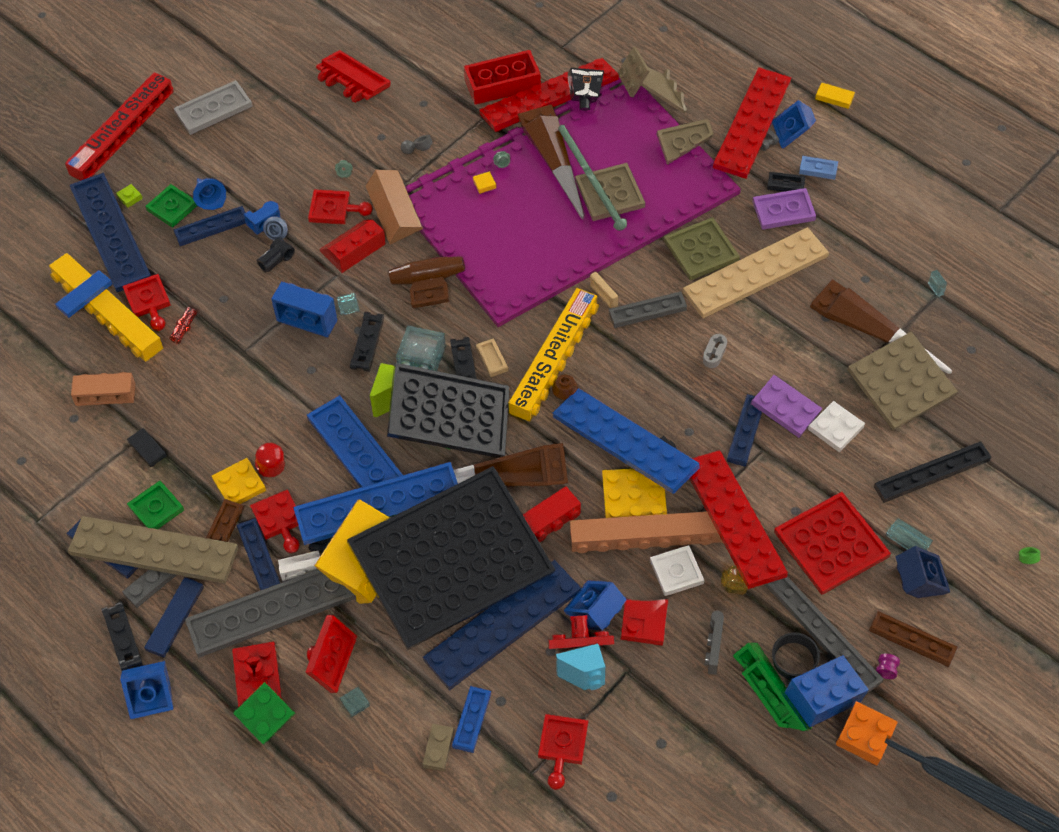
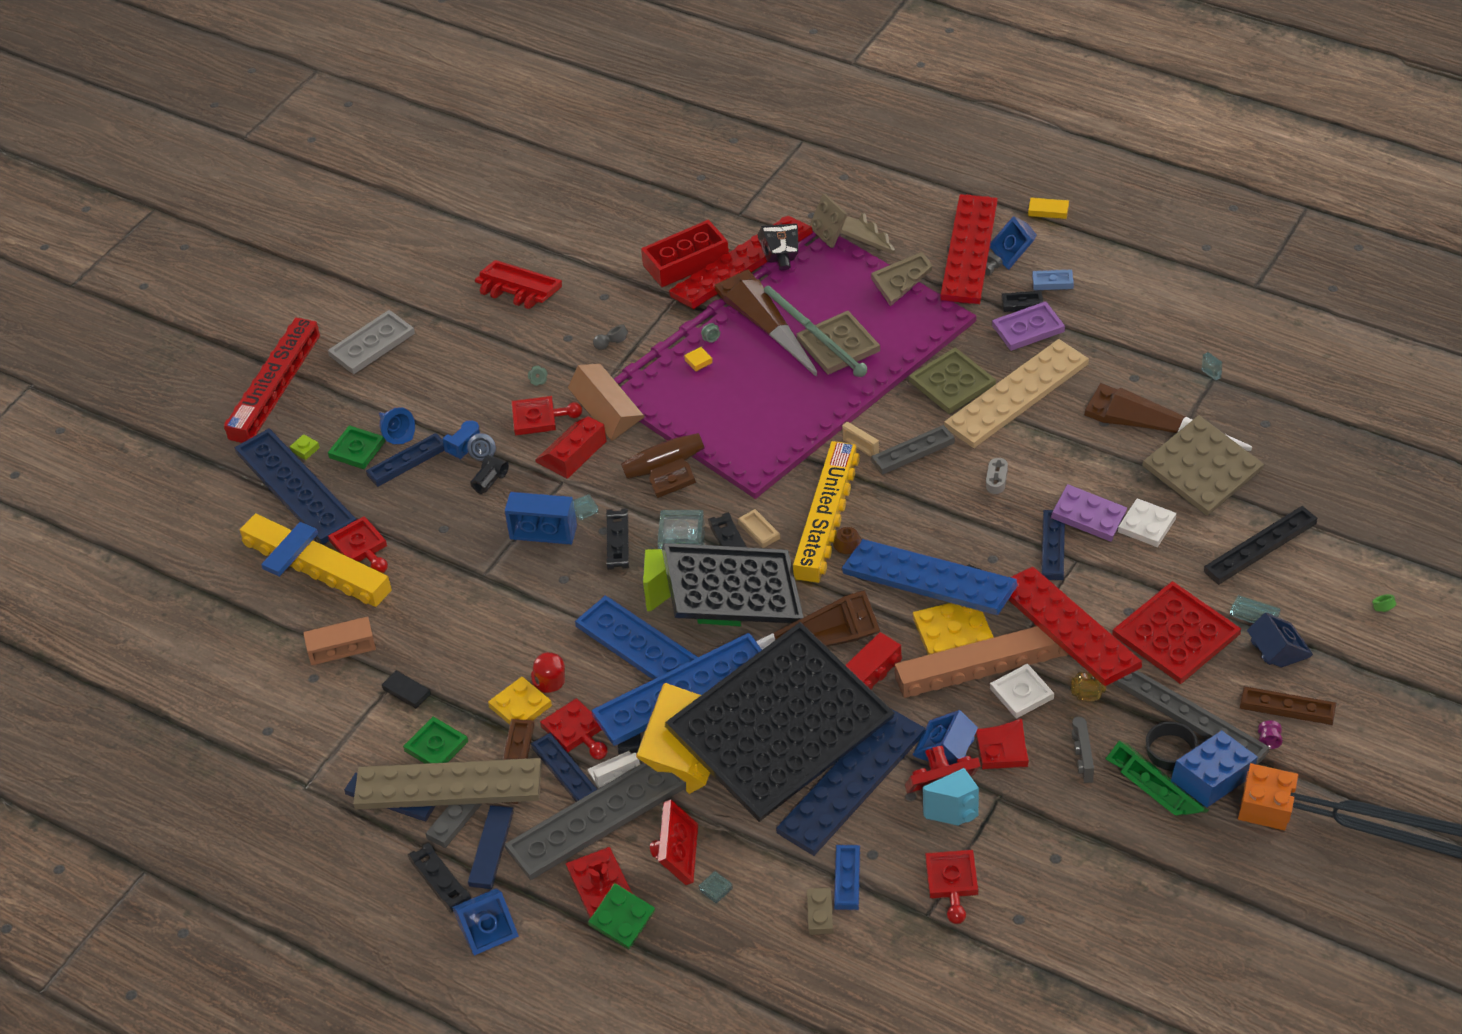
camera: 10 degrees left, 10 degrees down
clear red pin [169,307,197,344] -> none

